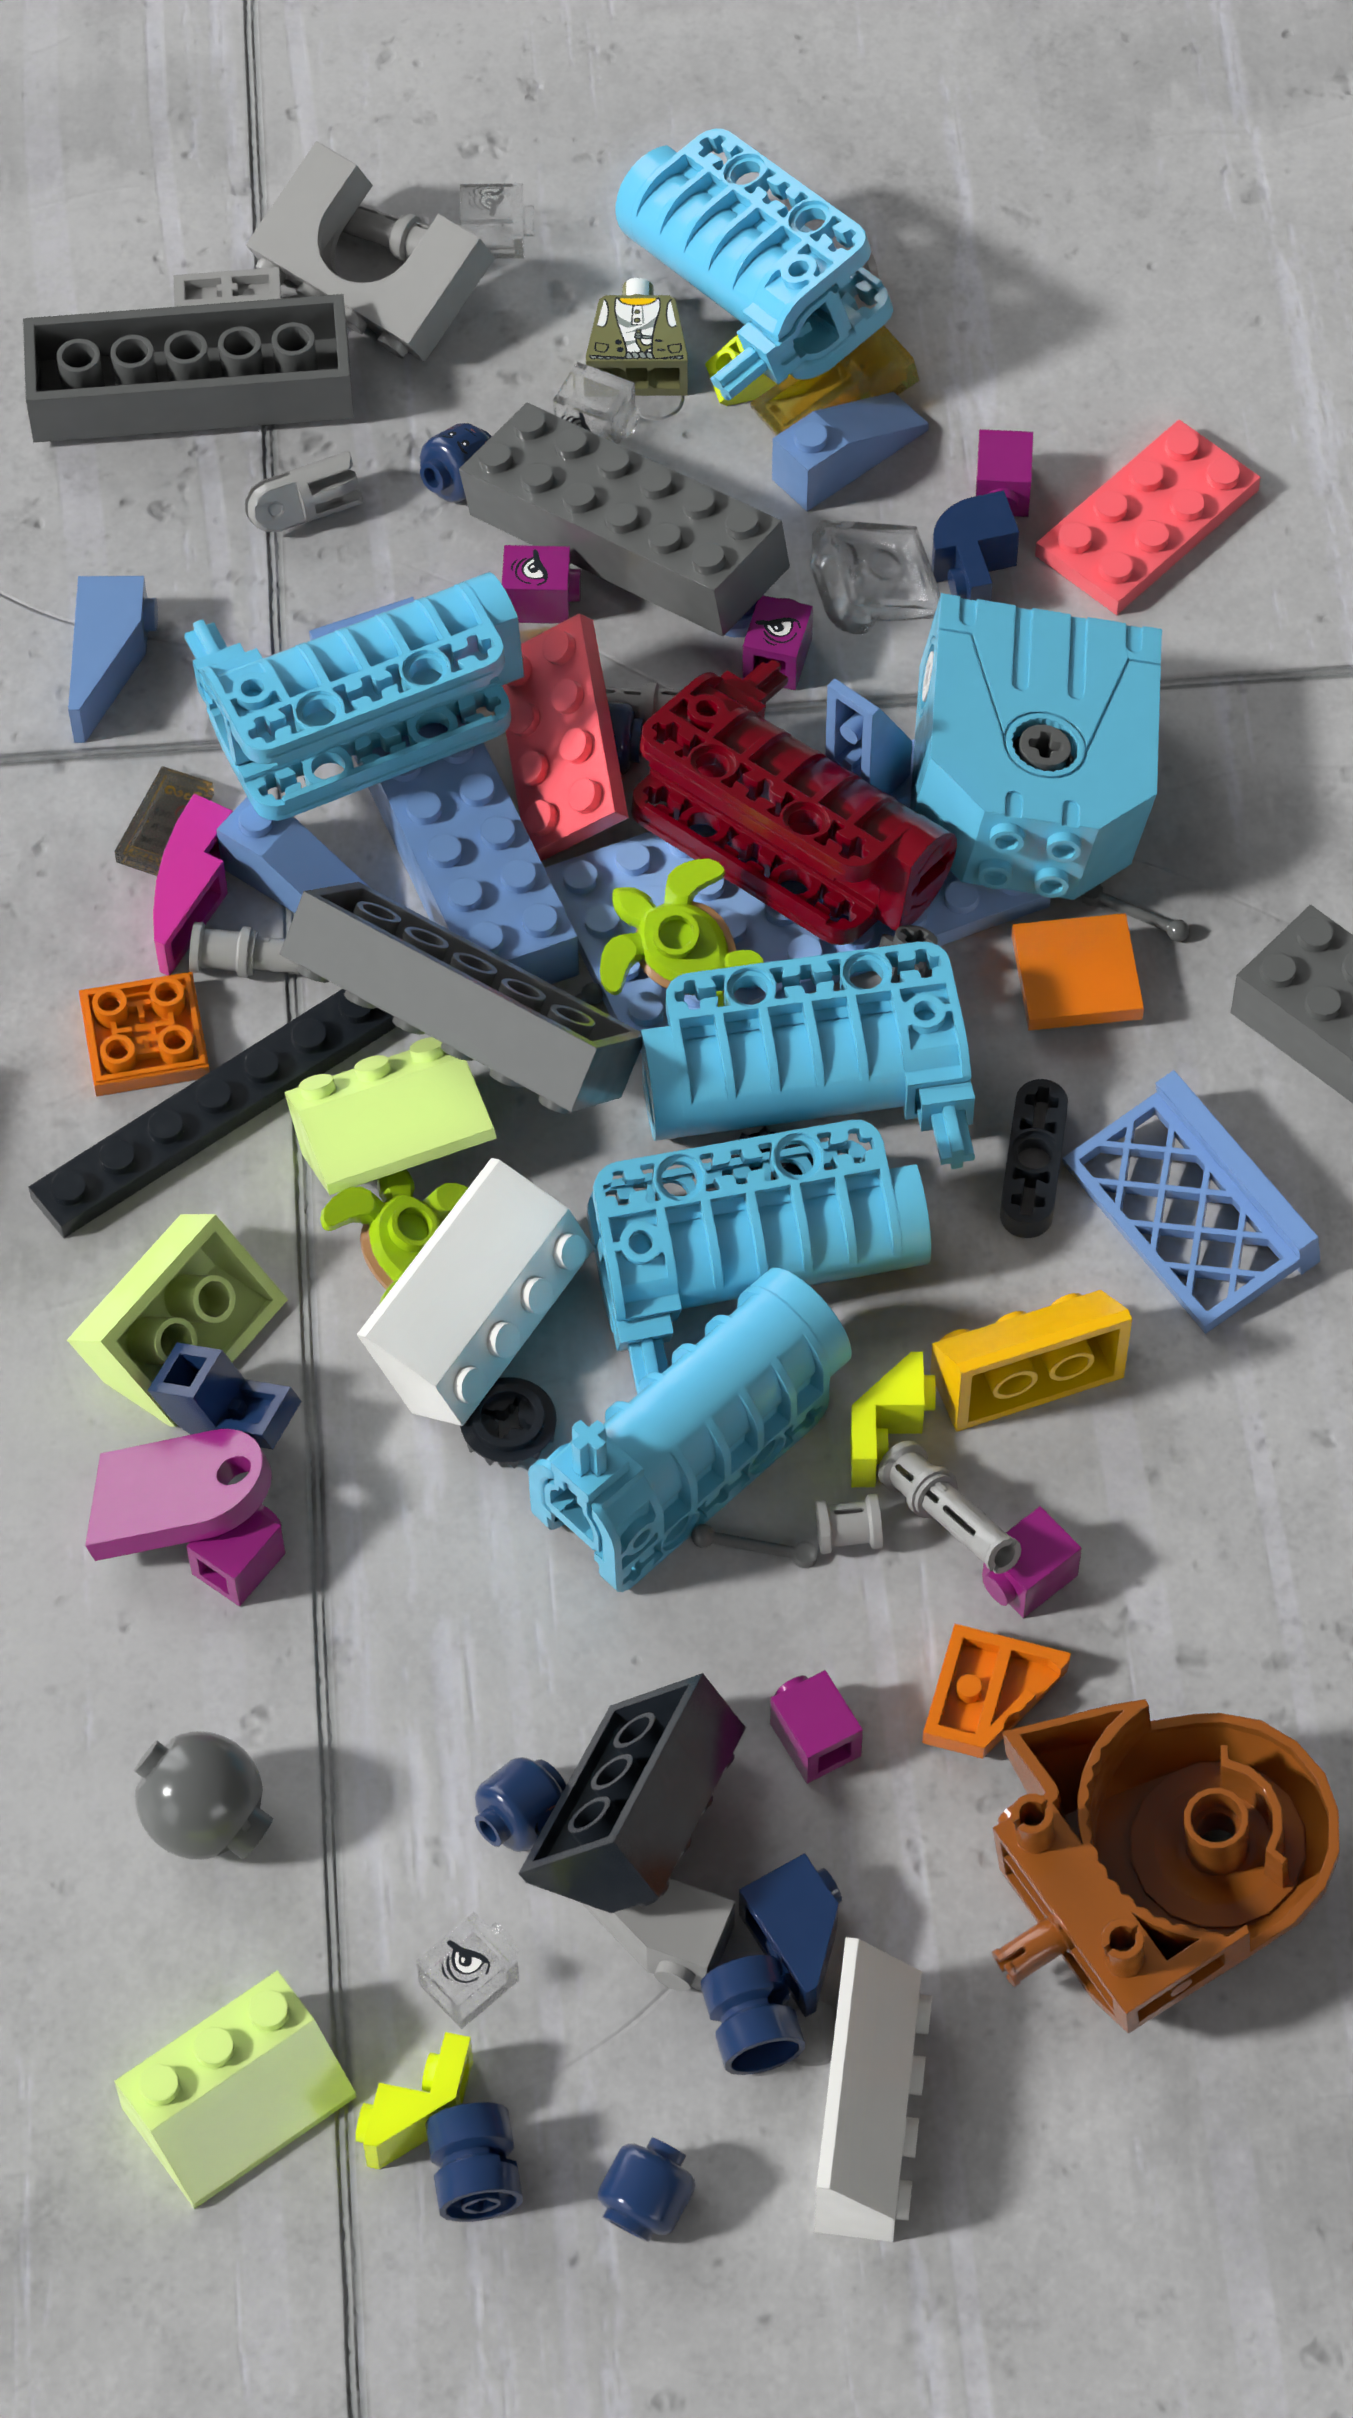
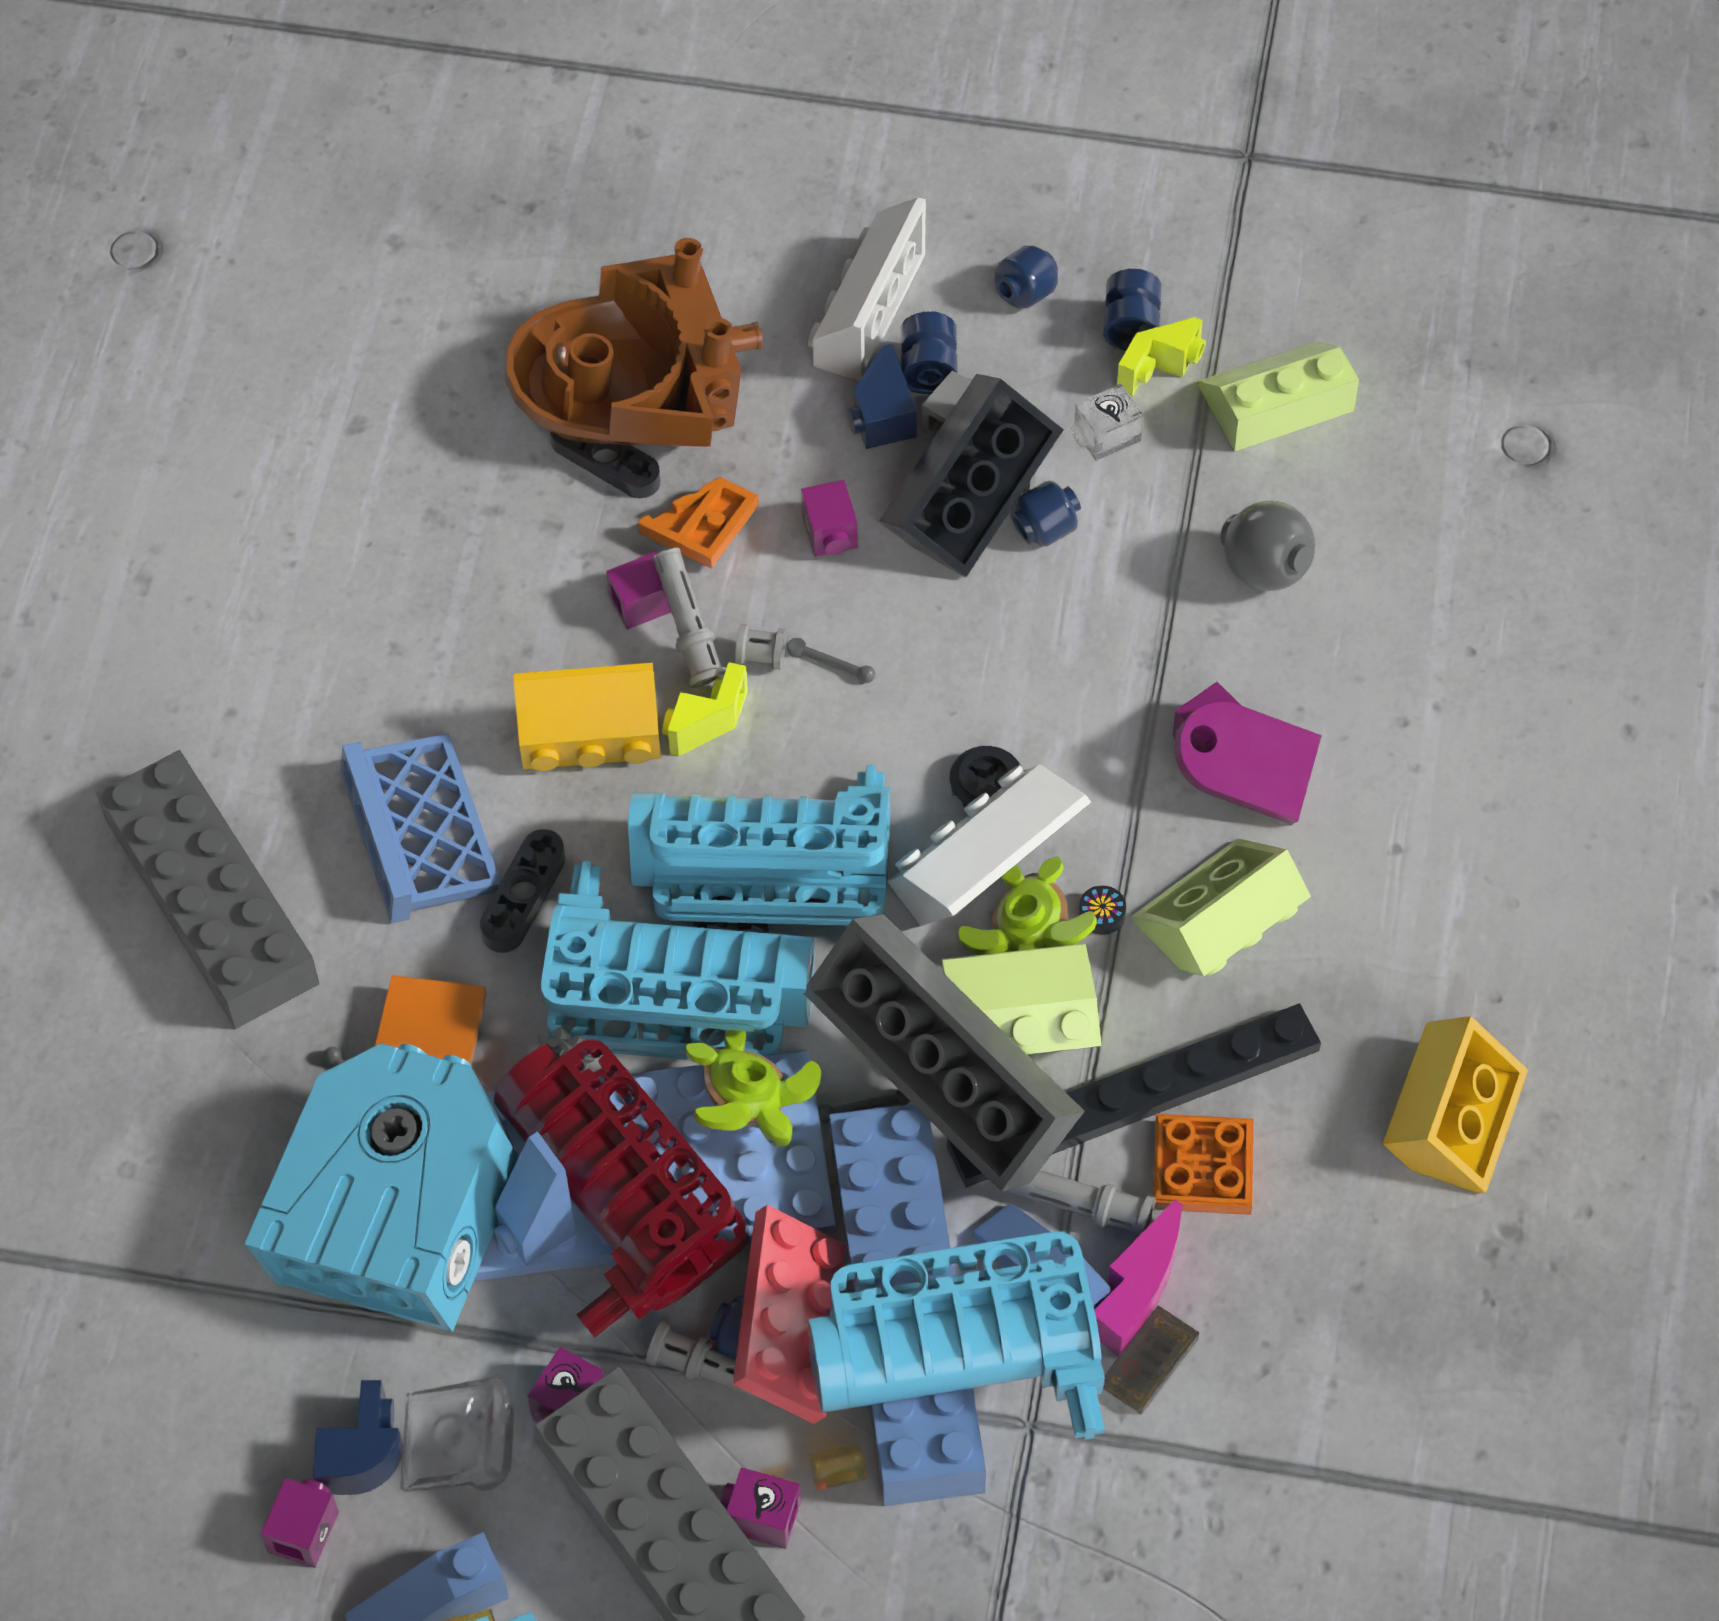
camera: 165 degrees left, 0 degrees up
medium blue slope [68,576,158,743] -> none
dark blue brick [148,1342,302,1450] -> none
medium azure piece [528,1268,852,1592] -> none
coral plate [1035,419,1261,615] -> none
none -> tile [1078,885,1126,935]

